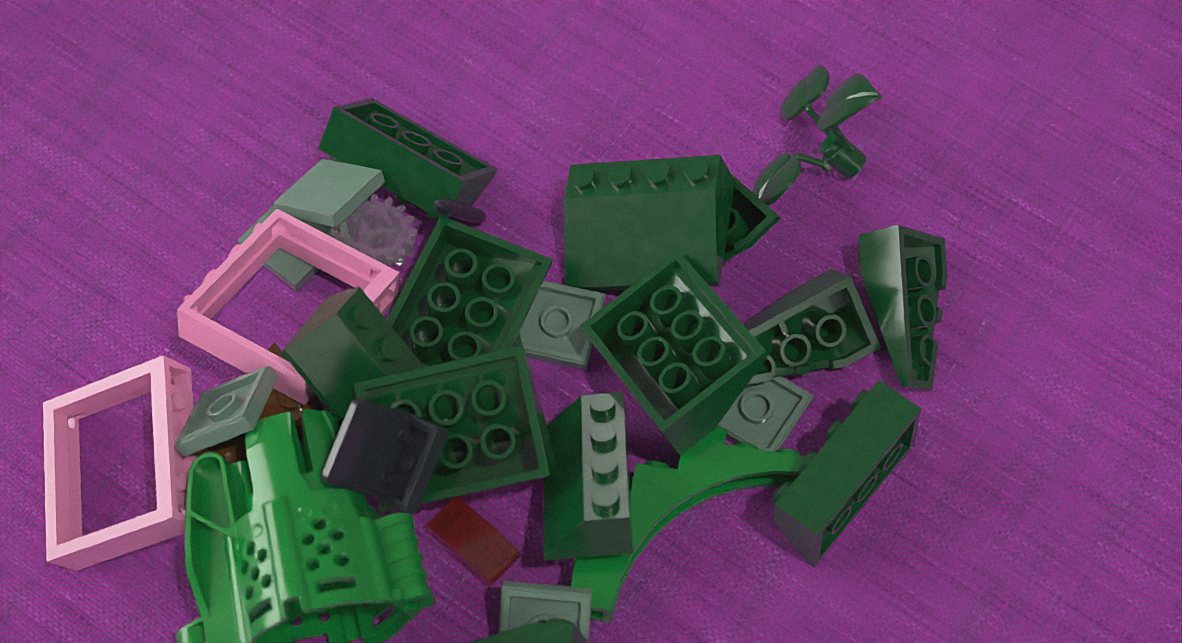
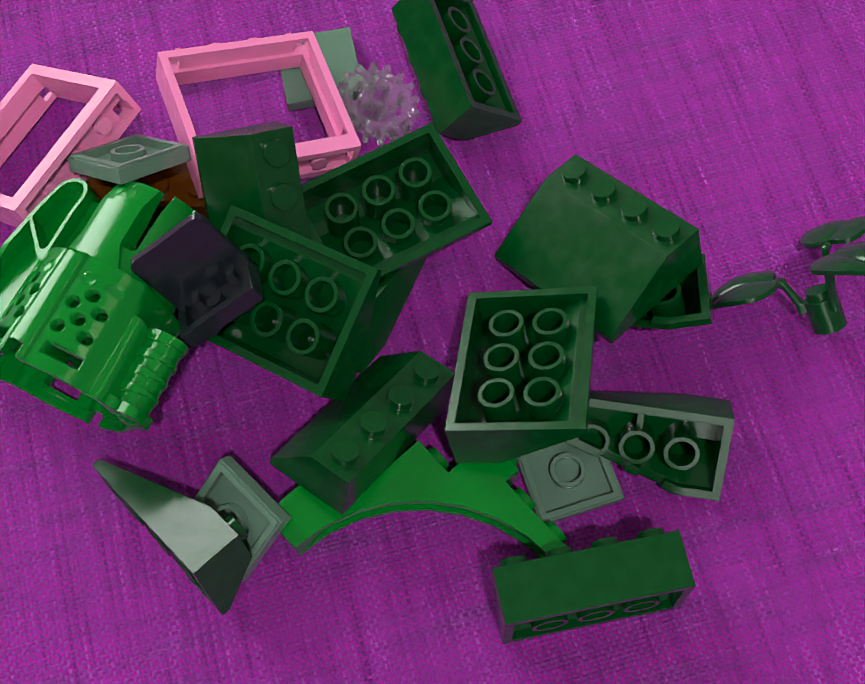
camera: 40 degrees right, 5 degrees up
sand green tile [273,159,385,228] -> none
clear red slope [426,496,522,586] -> none
black piece [434,198,486,224] -> none
sand green tile [519,281,606,371] -> none
dark green wedge [858,225,948,392] -> none

